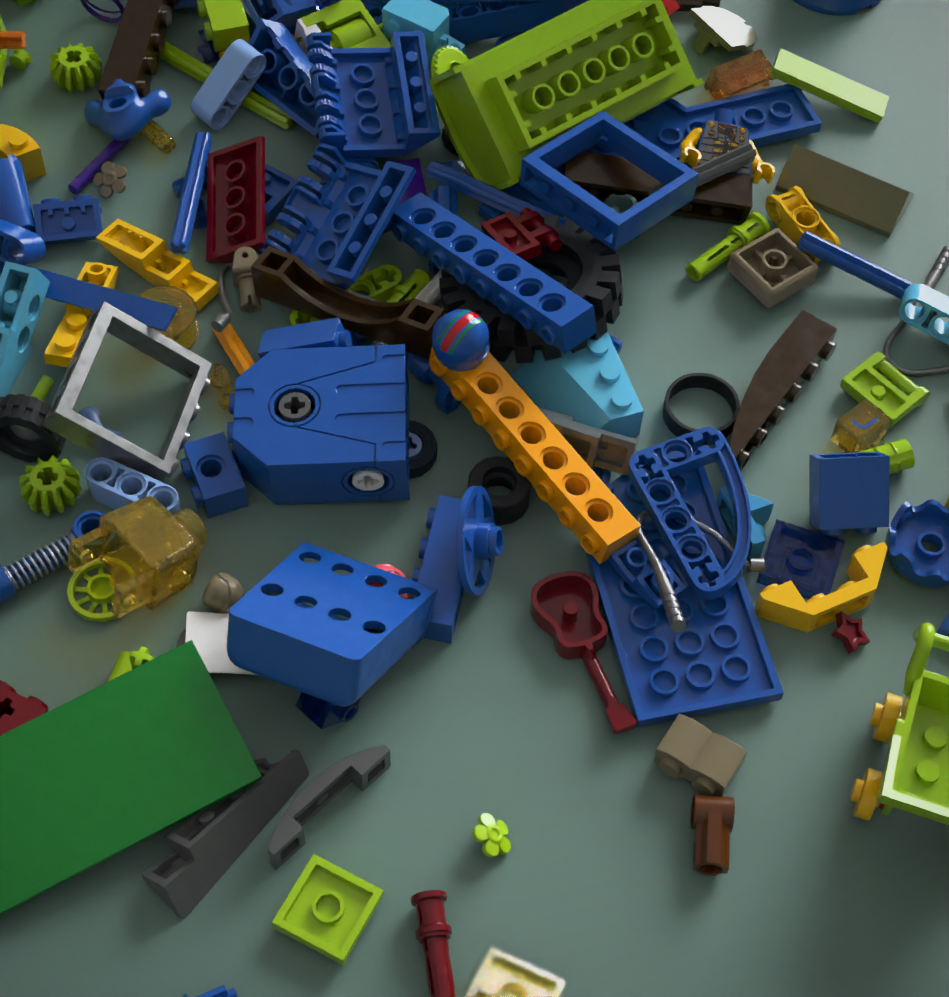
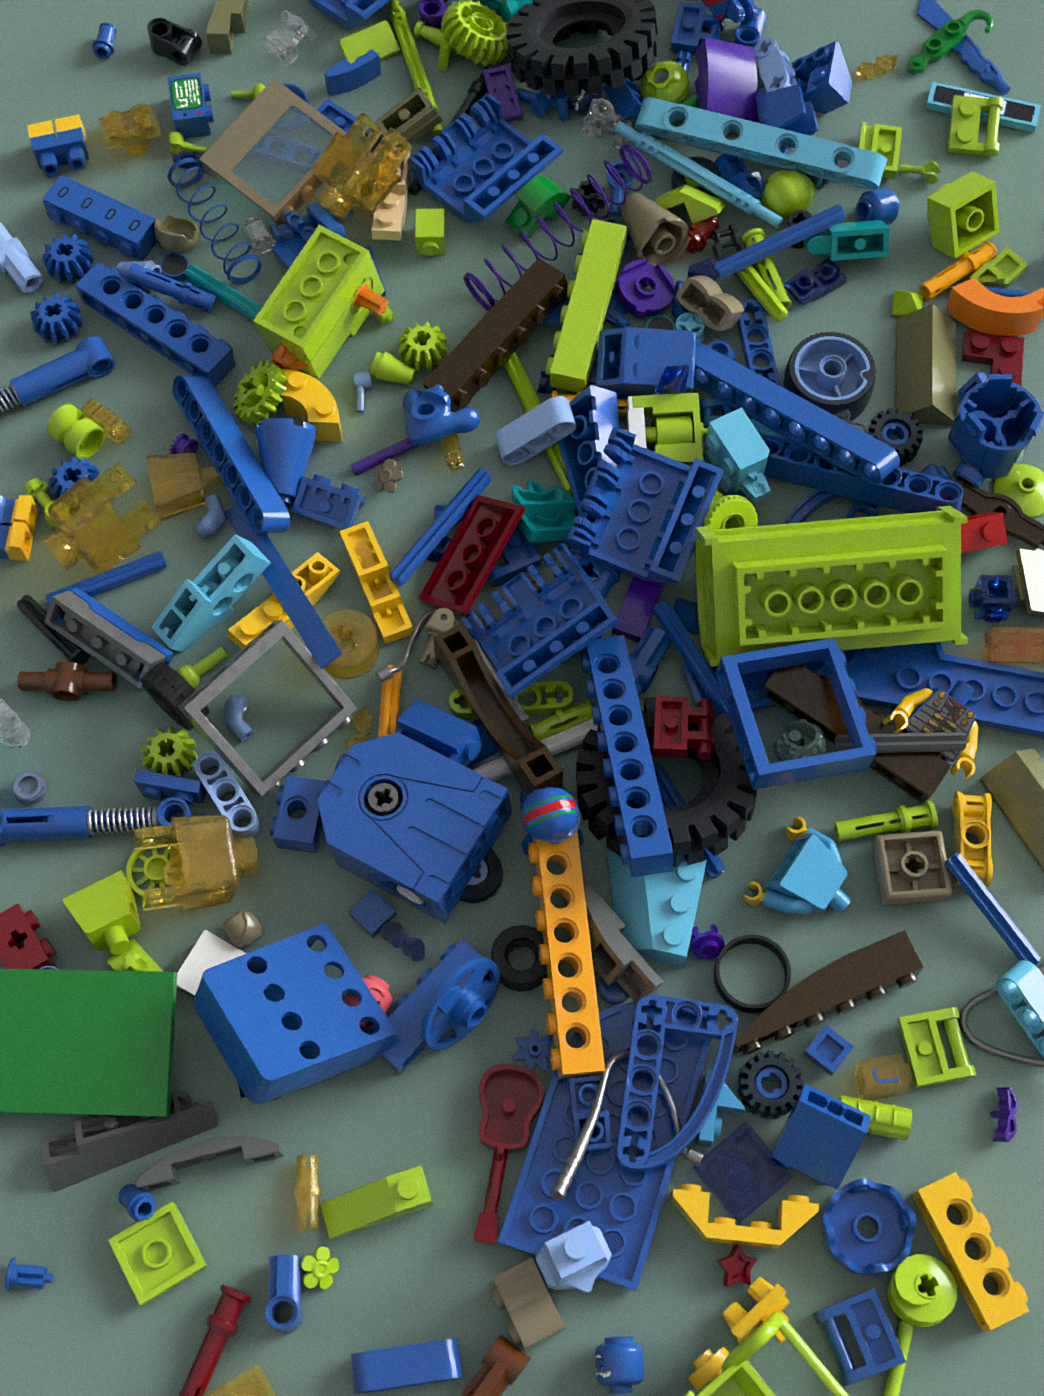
camera: 35 degrees right, 10 degrees up
none -> lime torso [62,870,141,955]
none -> blue pin [118,1184,156,1221]
none -> blue plate [134,769,207,805]
none -> blue piece [265,1254,303,1334]
none -> clear yellow pin [294,1154,322,1232]
none -> lime slope [320,1165,433,1240]
none -> blue tile [348,889,397,938]
none -> blue beam [351,1338,462,1394]
none -> medium blue hand [354,370,372,413]
none -> lime cone [370,352,416,386]
none -> clear blue piece [381,922,425,961]
none -> teal plate [511,480,577,544]
none -> blue plant [513,1028,552,1071]
none -> light blue piece [534,1221,612,1293]
none -> blue head [595,1337,645,1394]
none -> dark purple plate [690,924,725,959]
none -> yellow hips [722,1277,790,1346]
none -> black bush [737,1050,804,1119]
none -> dark azure torso [743,817,851,915]
none -> blue plate [804,1025,854,1076]
none -> clear blue brick [968,574,1017,623]

